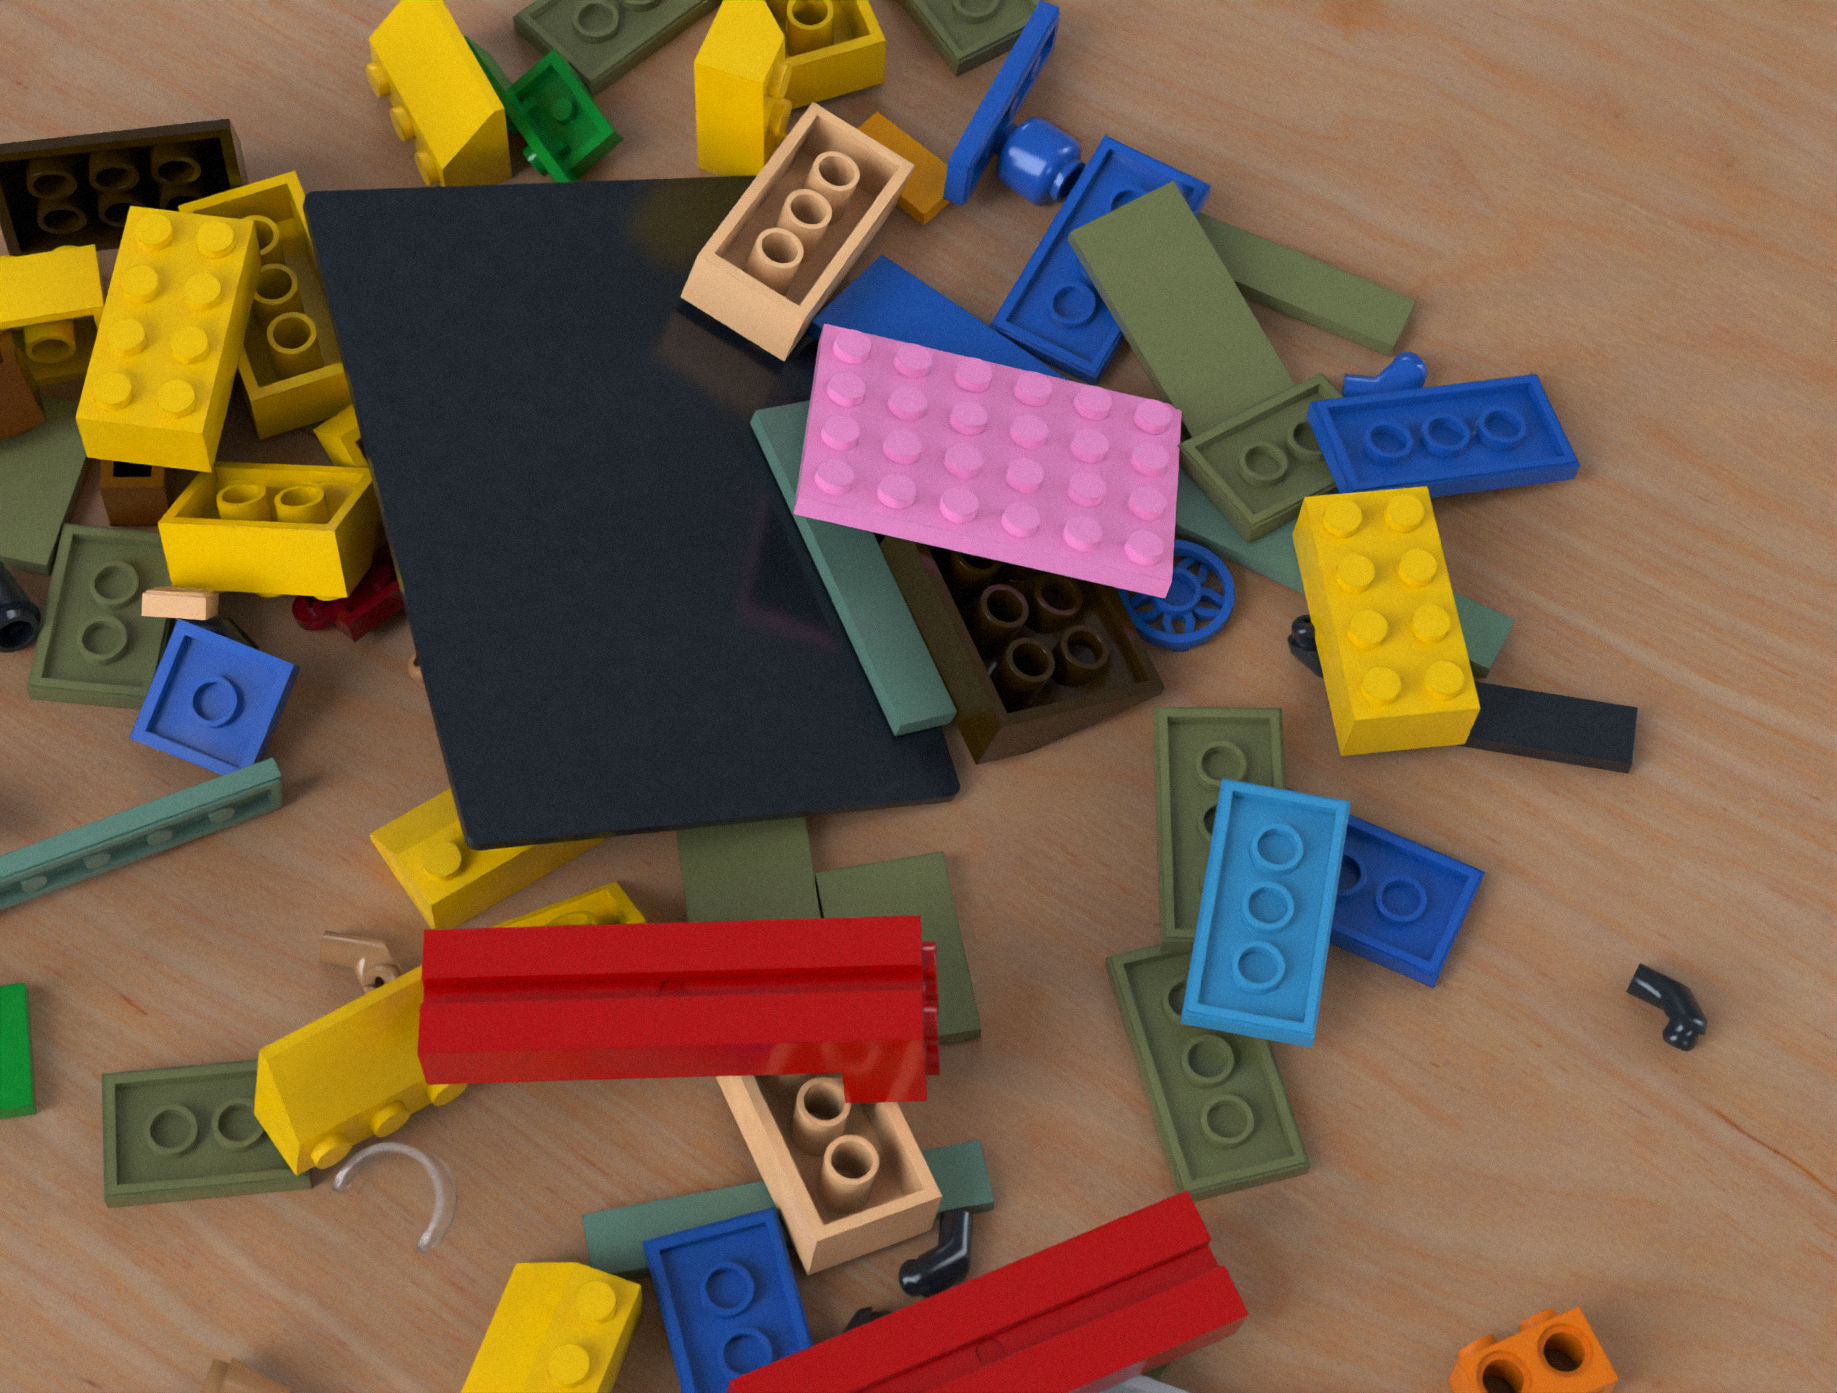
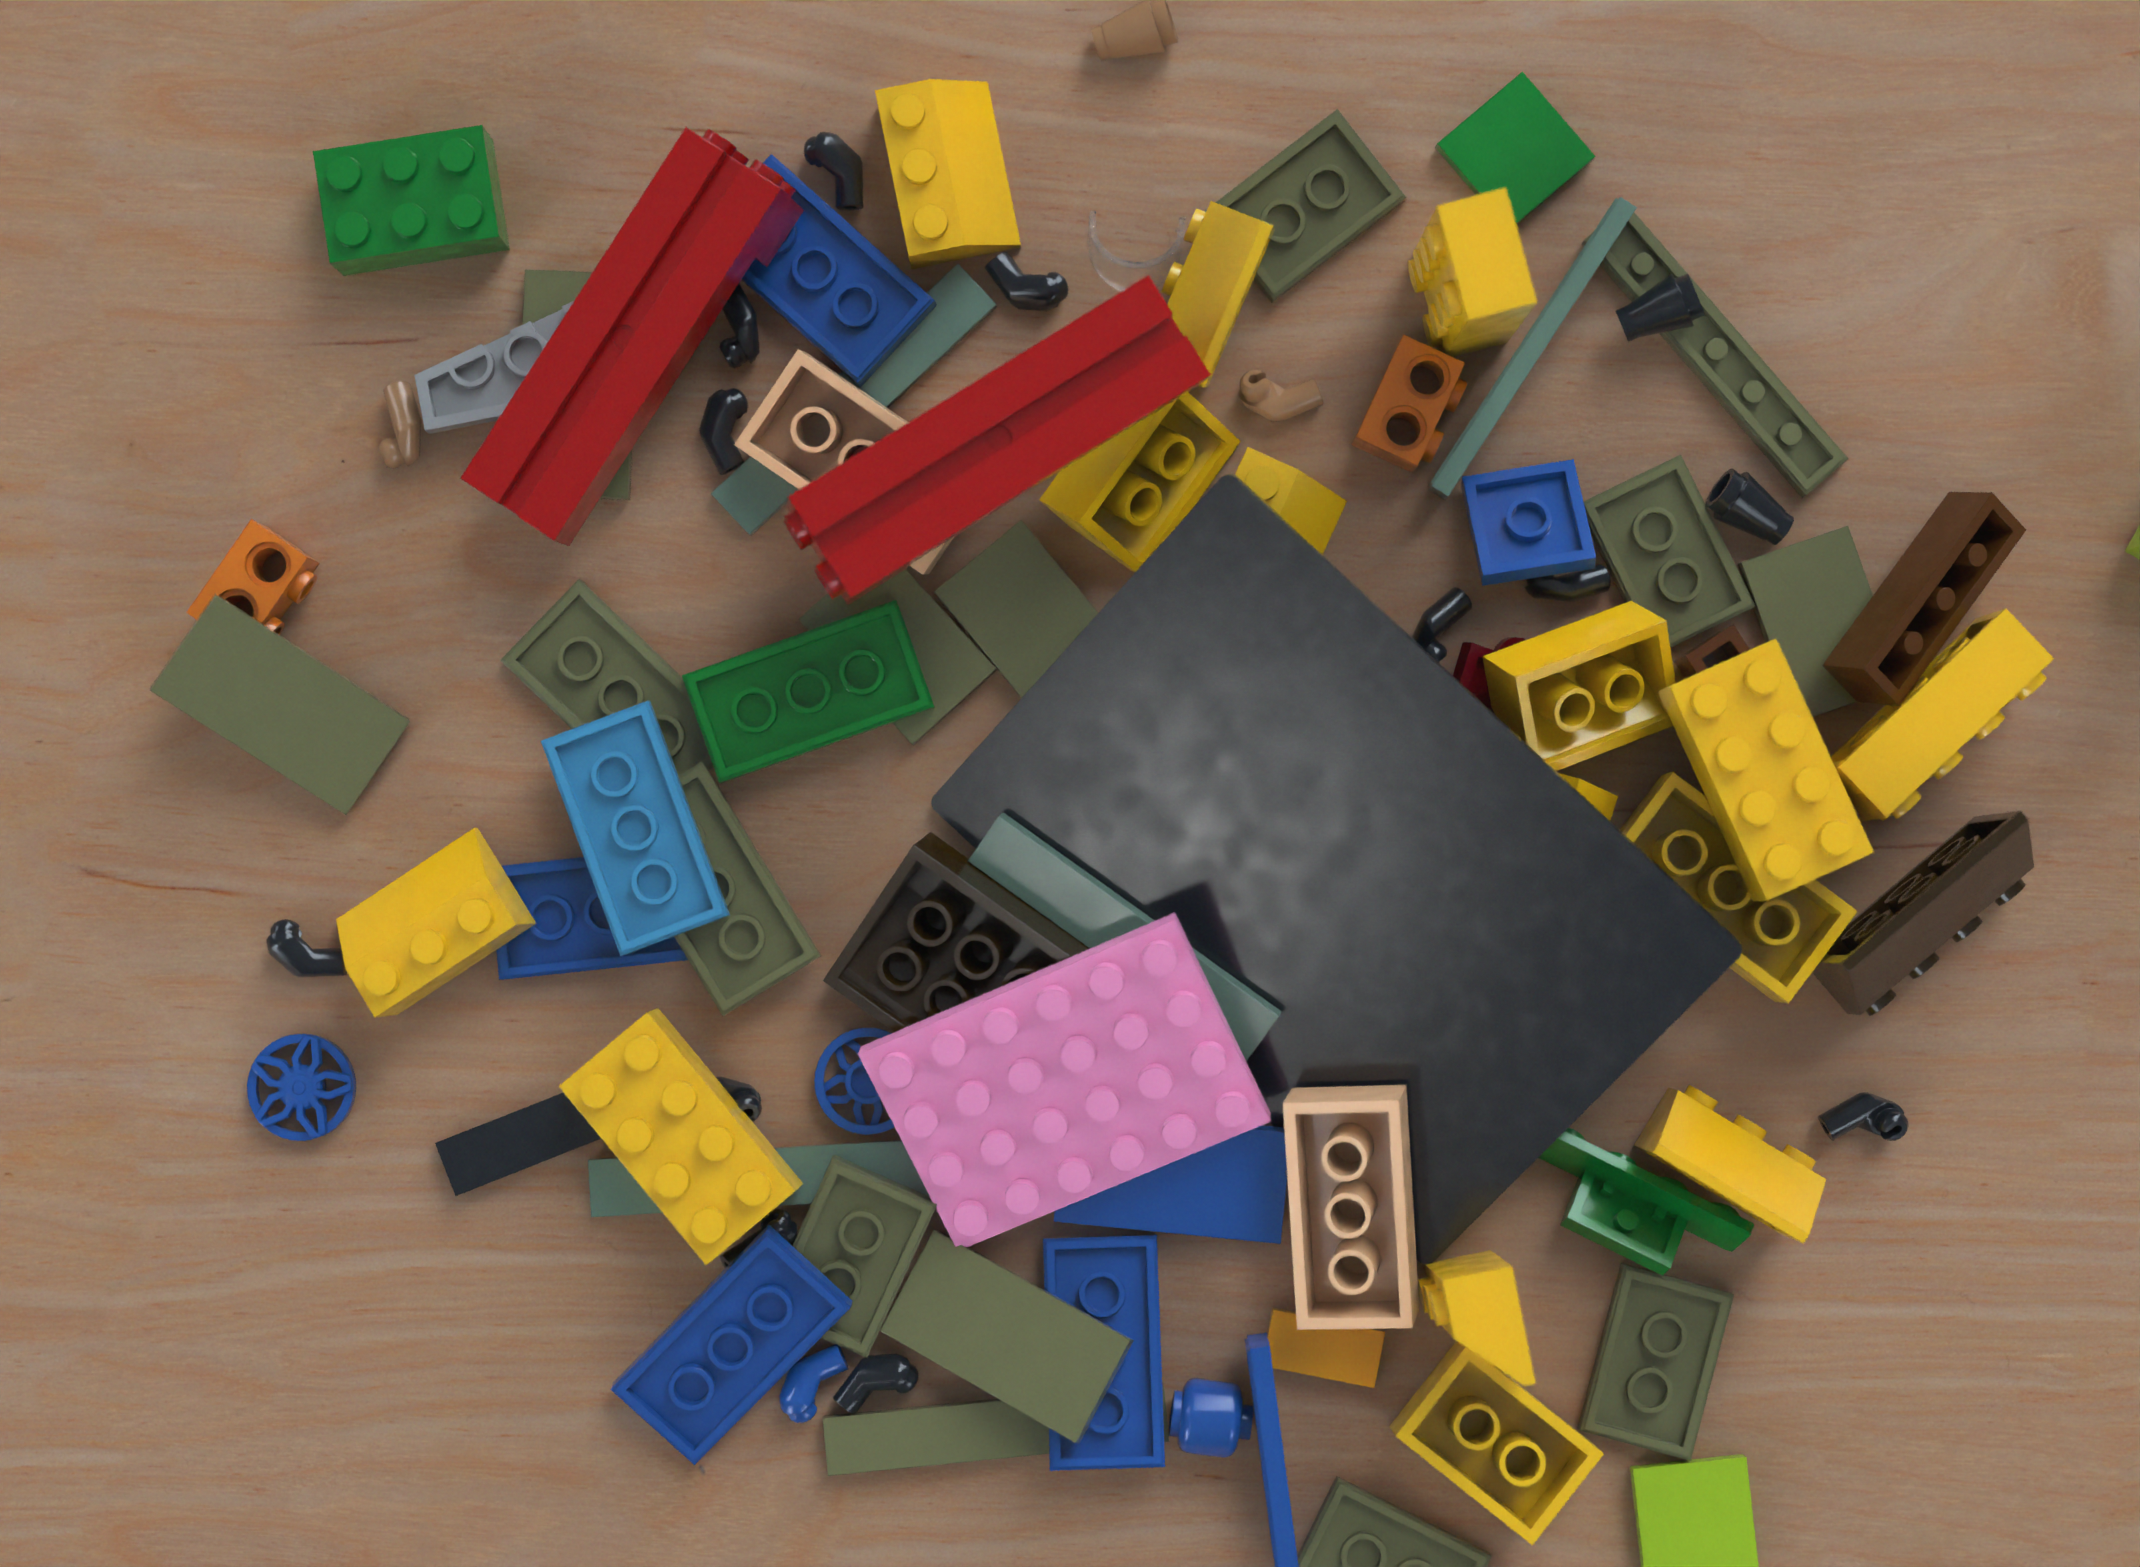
camera: 150 degrees right, 25 degrees up
light nougat tile [141,586,219,620] -> none
none -> olive tile [150,593,410,815]
none -> blue wheel [247,1034,356,1141]
none -> yellow slope [336,828,537,1018]
none -> green tile [682,600,935,784]
none -> black arm [833,1354,918,1414]
none -> black arm [985,251,1069,311]
none -> orange brick [1351,334,1468,473]
none -> yellow brick [1408,188,1537,357]
none -> black arm [1412,587,1472,662]
none -> black arm [1818,1092,1909,1141]

